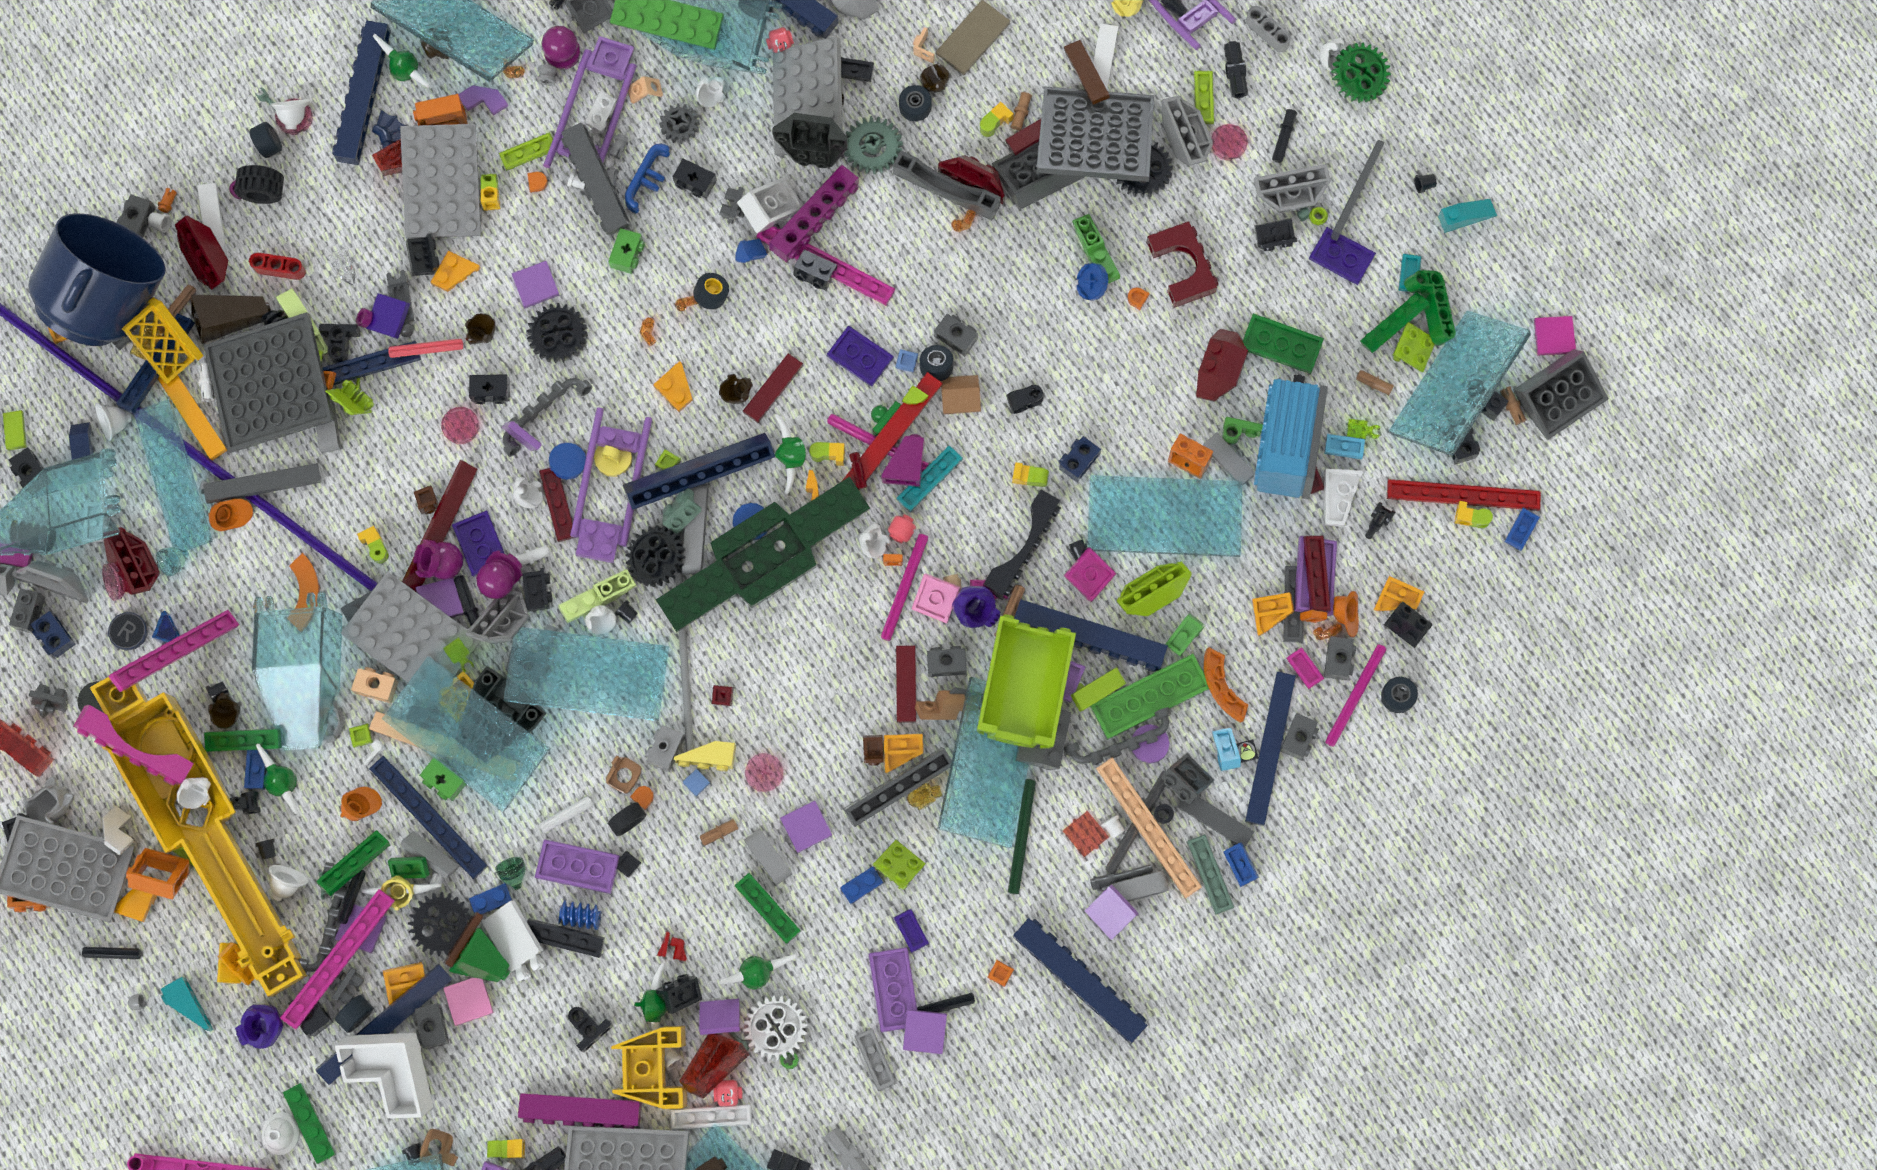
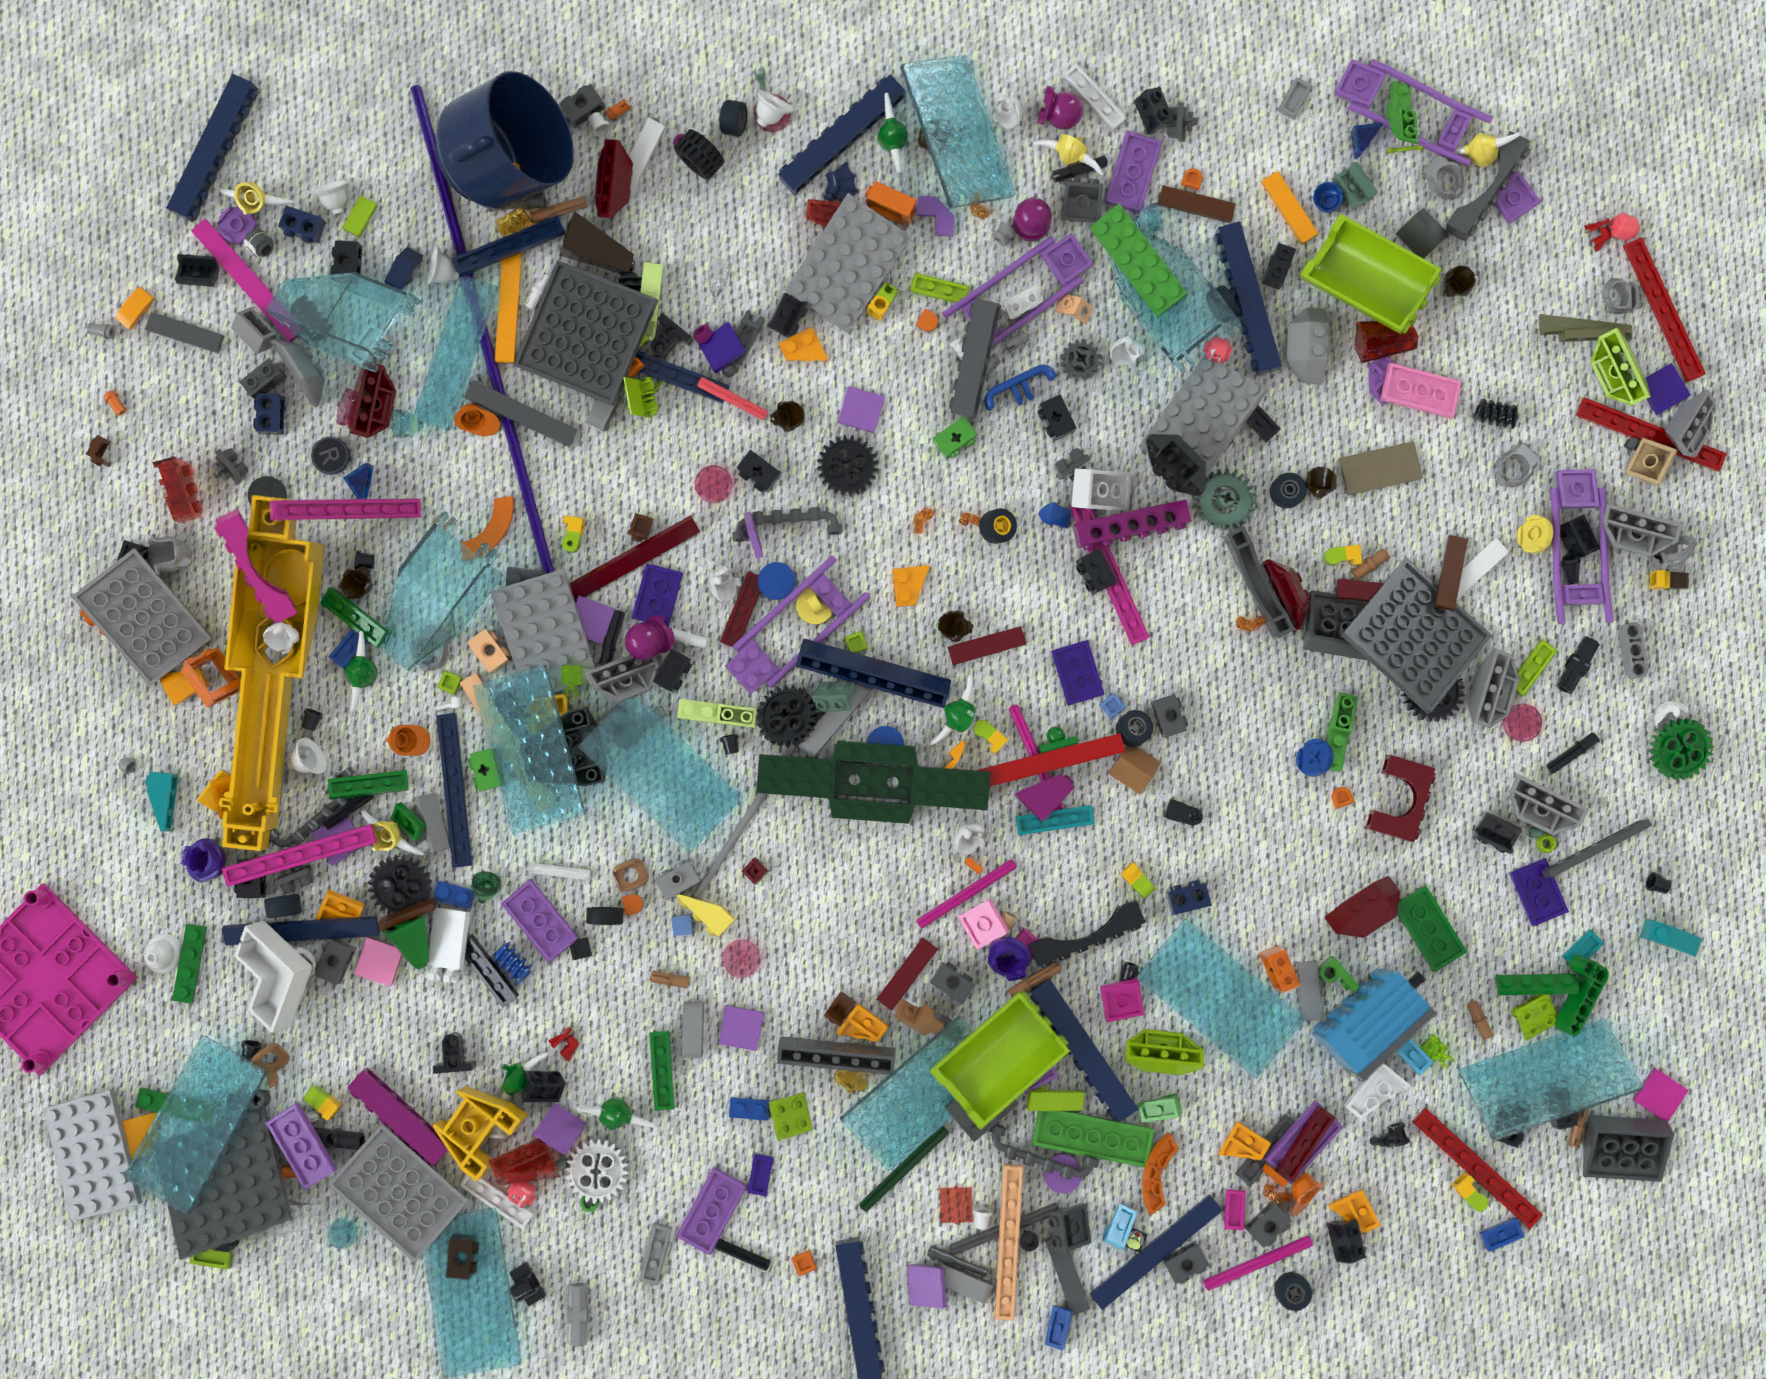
camera: 40 degrees right, 10 degrees up
black axle [82,947,141,959] -> none
white tile [102,806,134,855] -> none
yellow fence [122,297,204,384] -> none
black piece [230,791,261,815] -> none
red beam [249,252,306,280] -> none
magenta tile [413,539,463,580] -> none
white hair [585,605,616,635] -> none
dark red axle [849,452,867,489] -> none
coral head [888,514,916,544] -> none
lime tile [902,385,928,405] -> none
medium lavender tile [903,1009,947,1054] -> none
light nougat bracket [913,27,935,63] -> none
sand green tile [1187,834,1234,915] -> none

